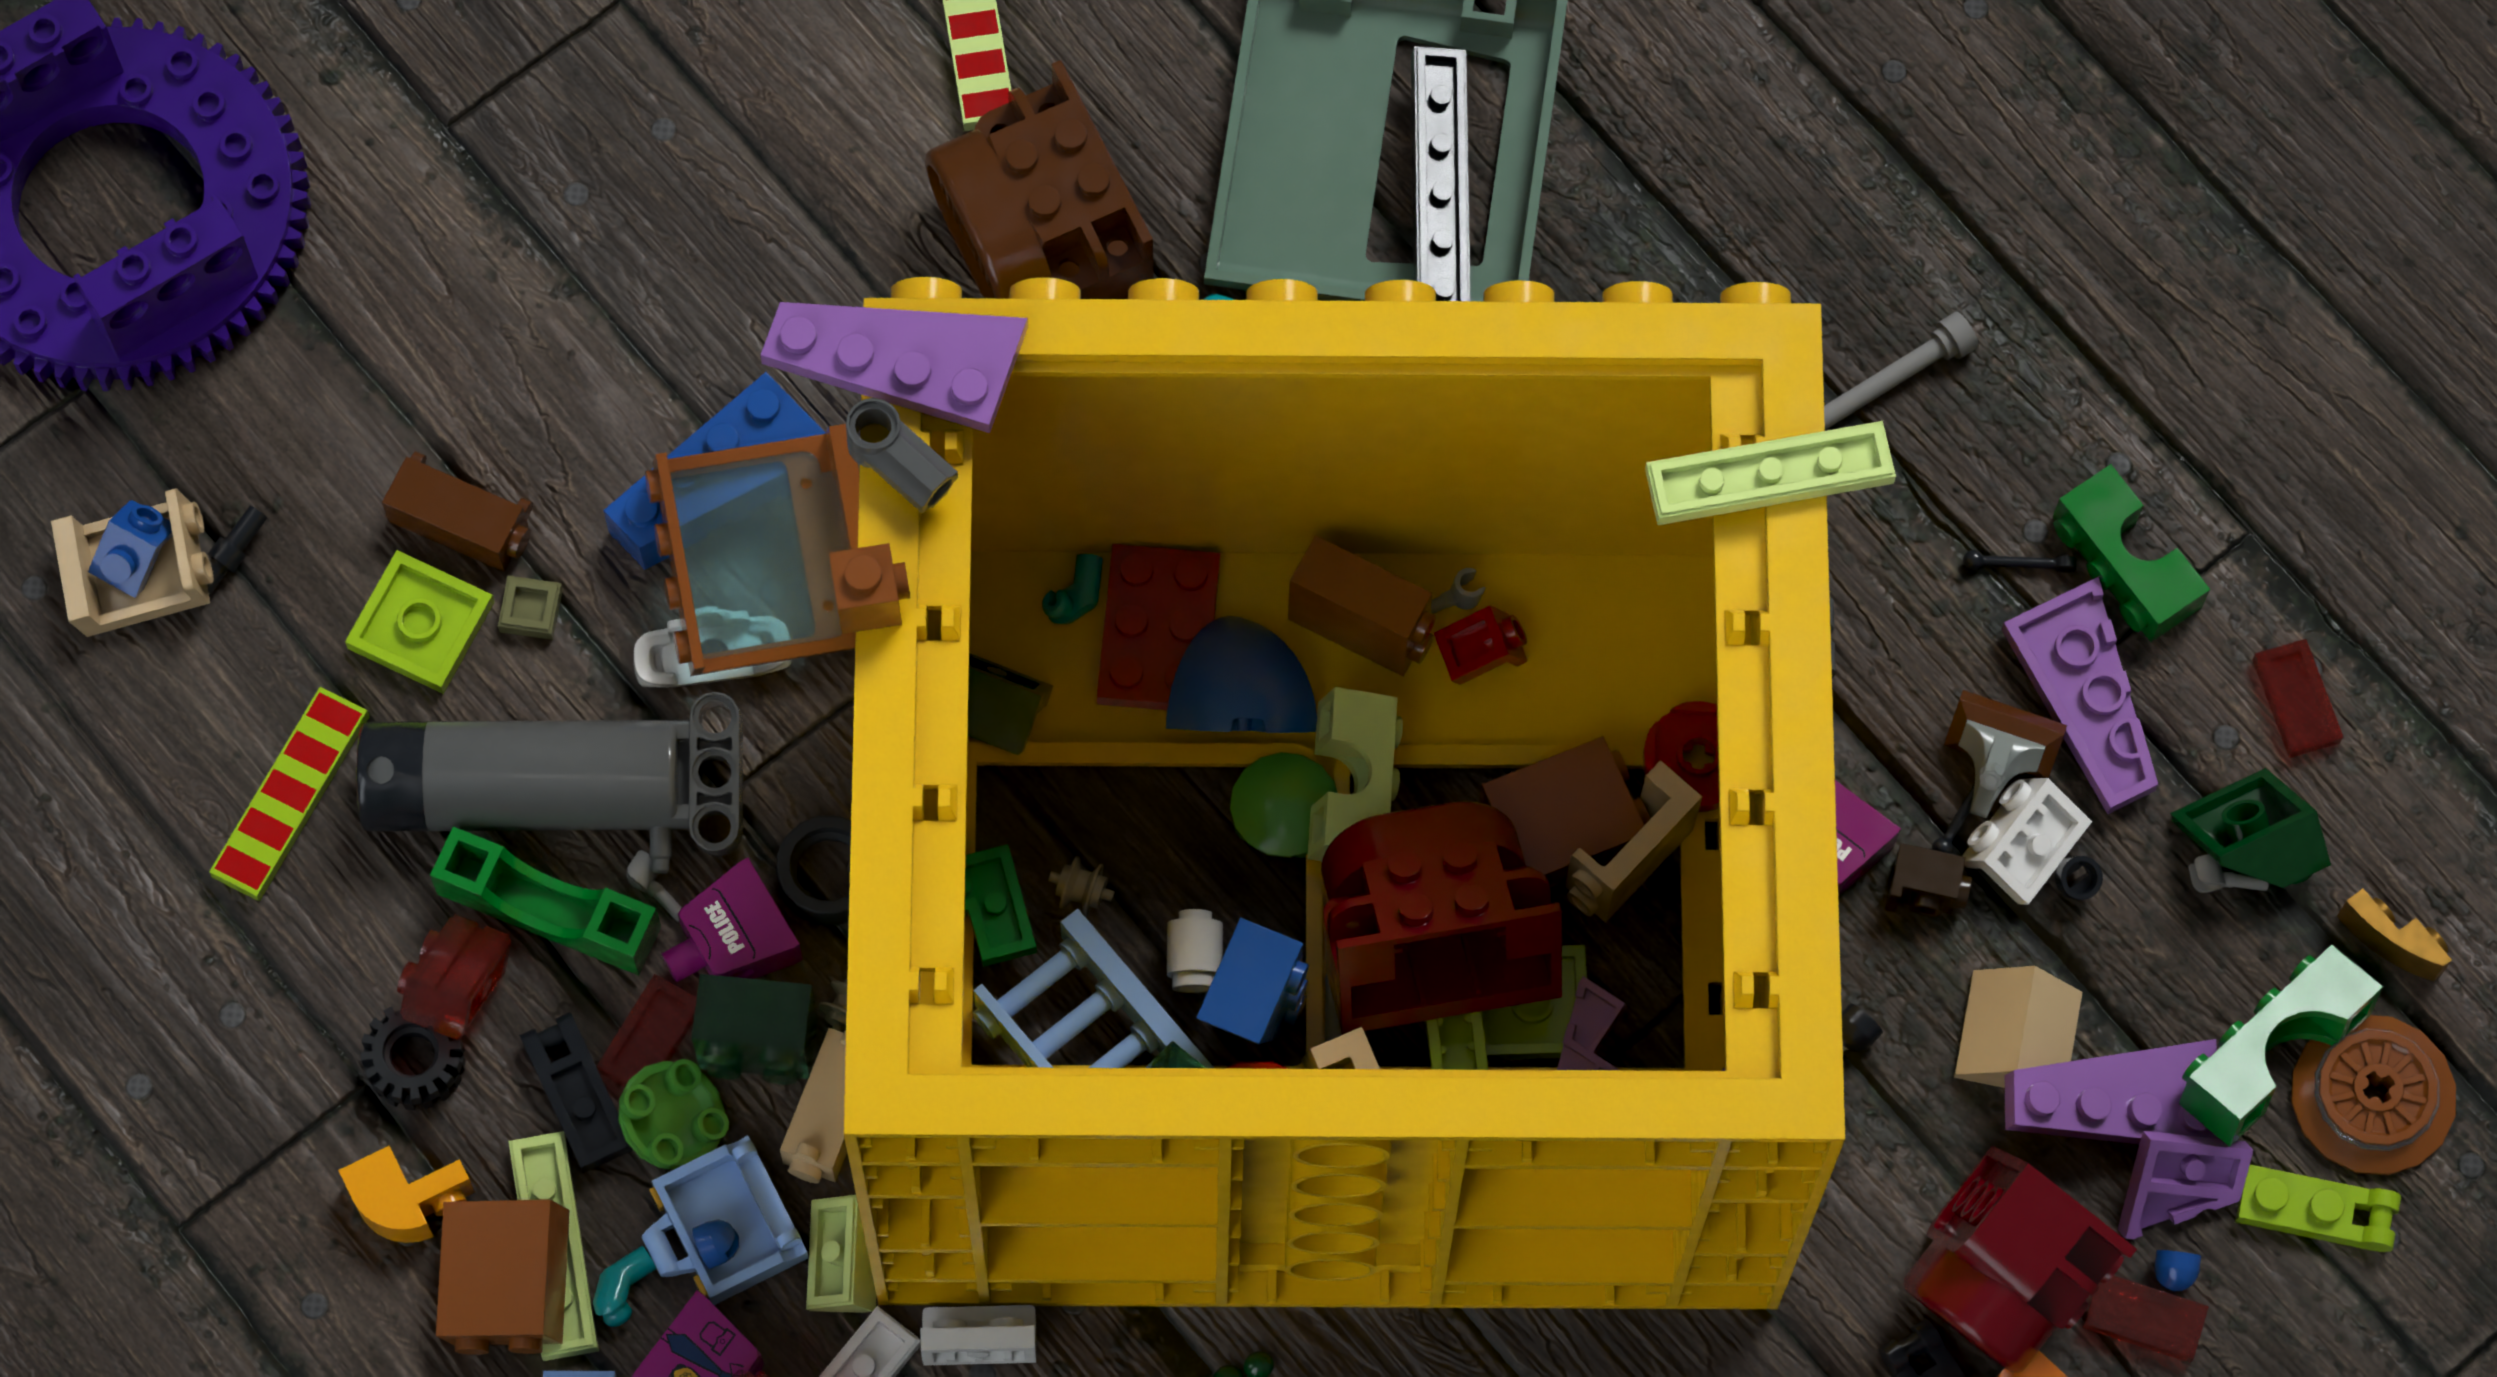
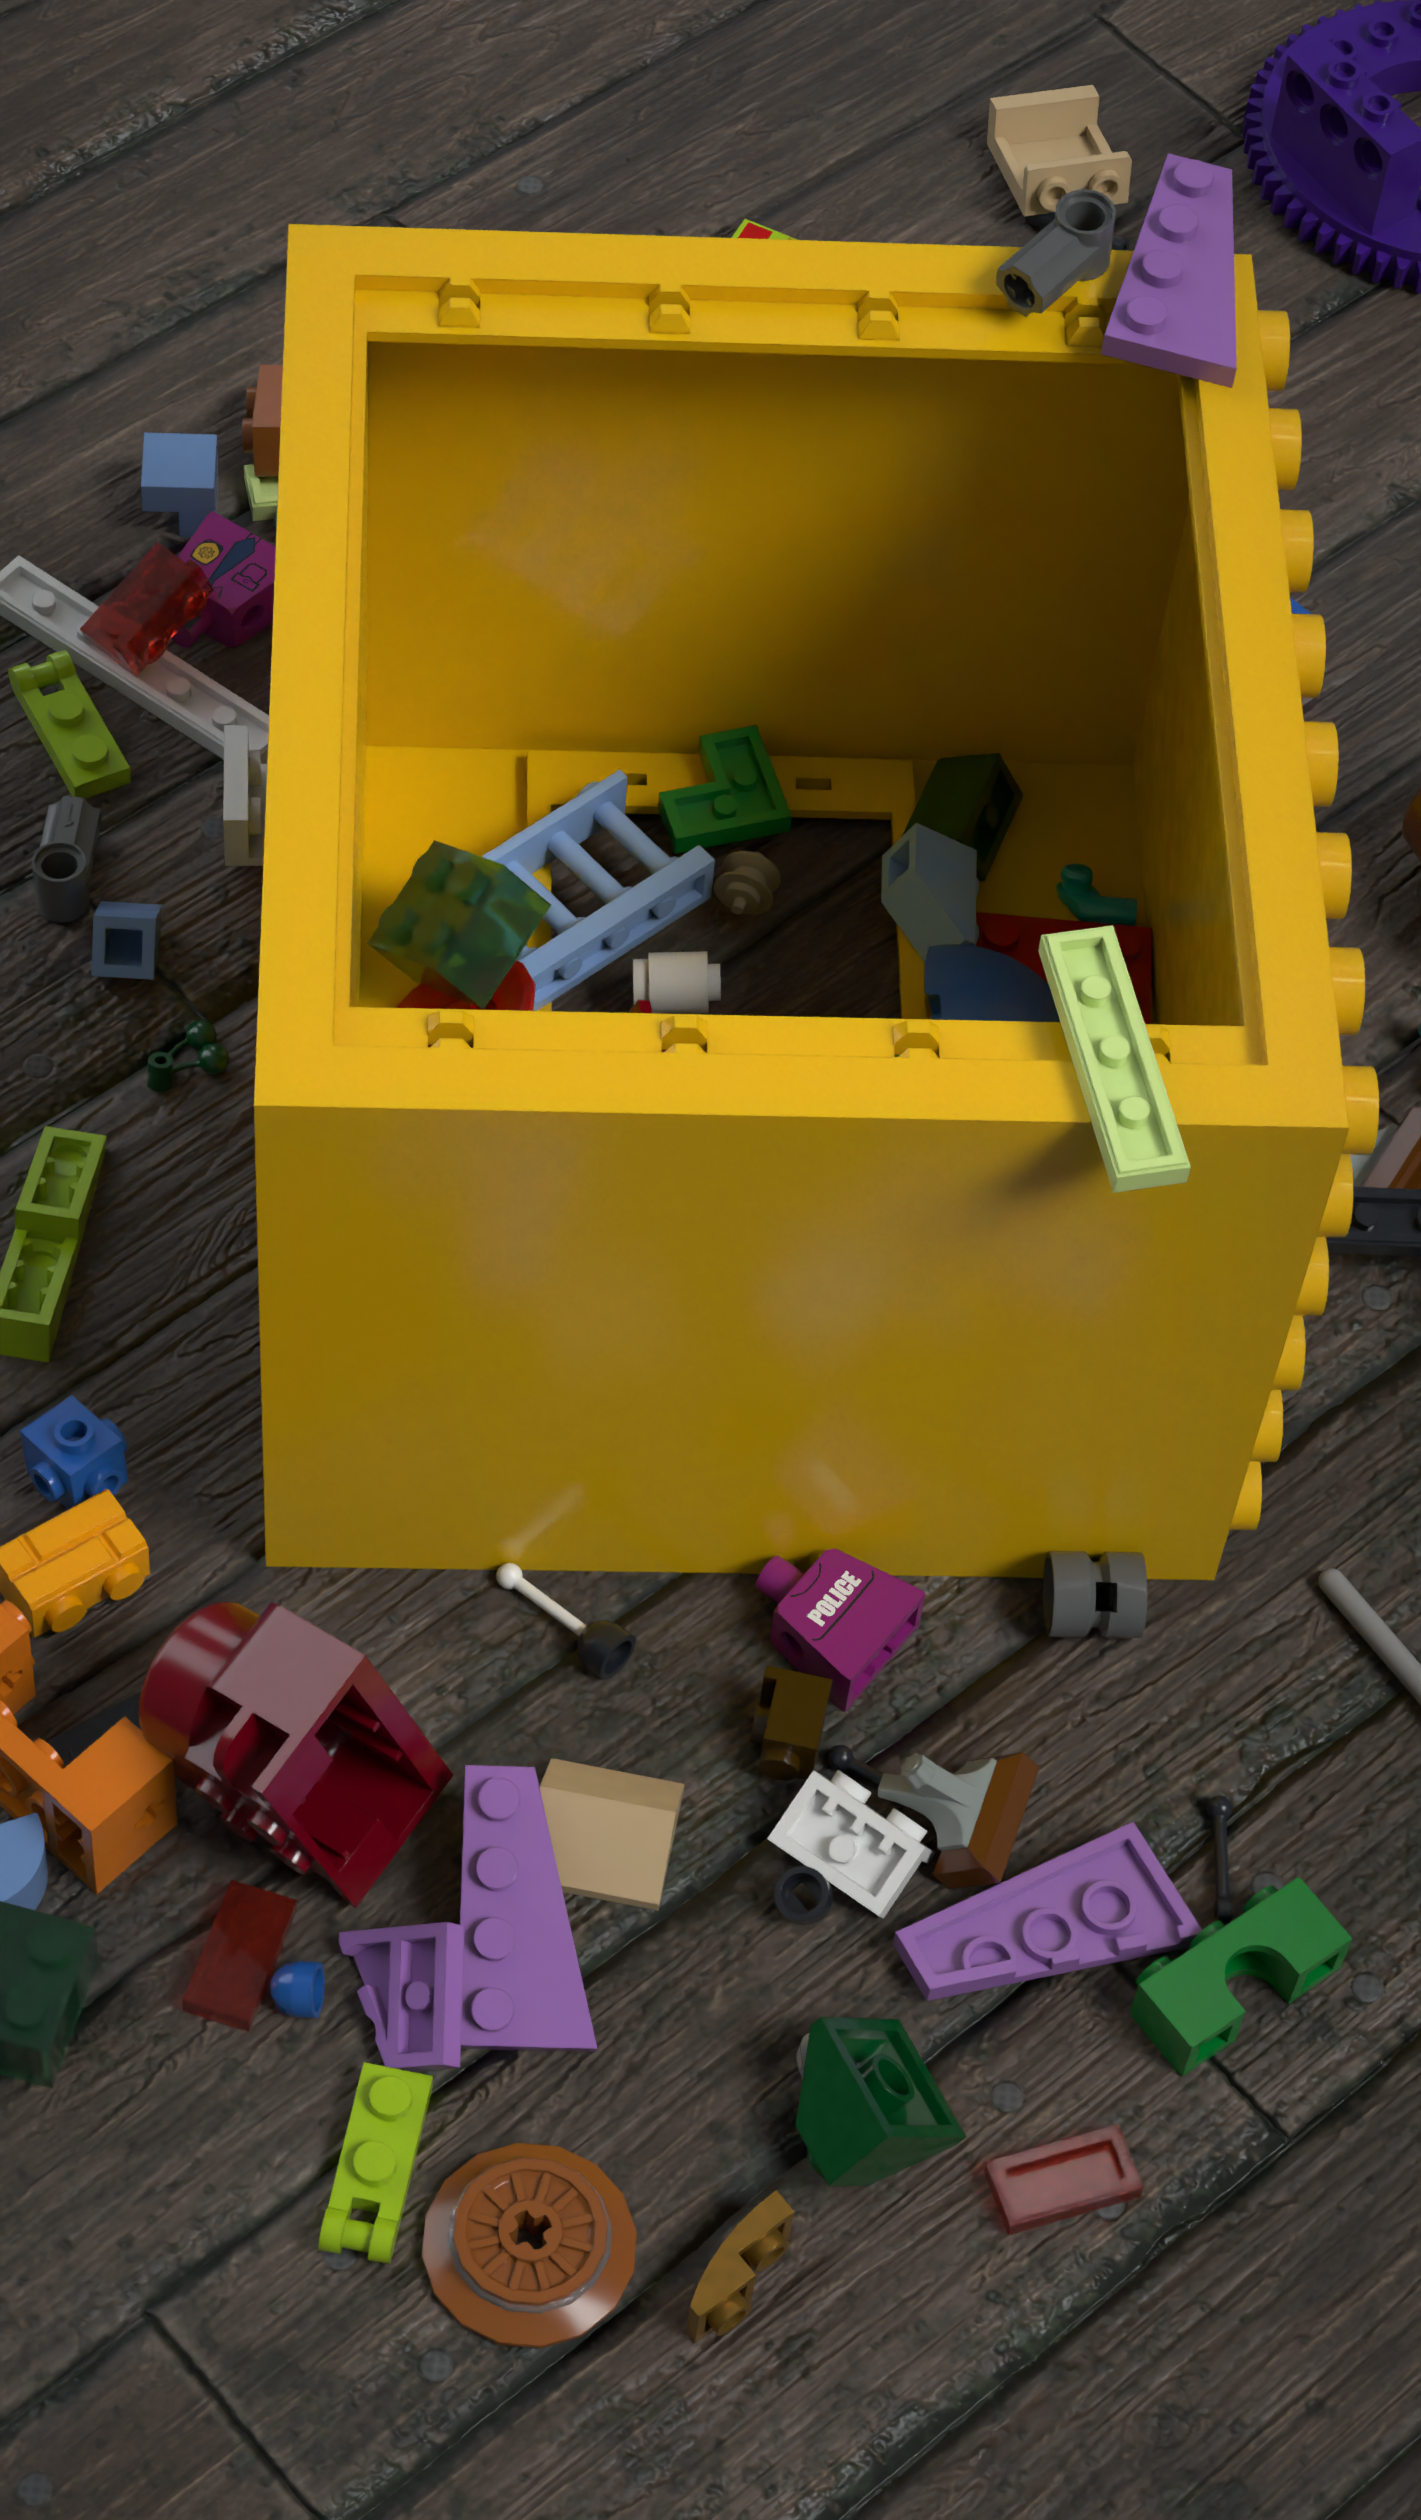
camera: 85 degrees right, 15 degrees down
blue bracket [88,500,173,598] -> none
dark orange brick [829,543,910,634] -> none
blue wedge [1196,917,1309,1044] -> none
arch [2179,945,2383,1147] -> none
none -> slope [881,823,979,963]

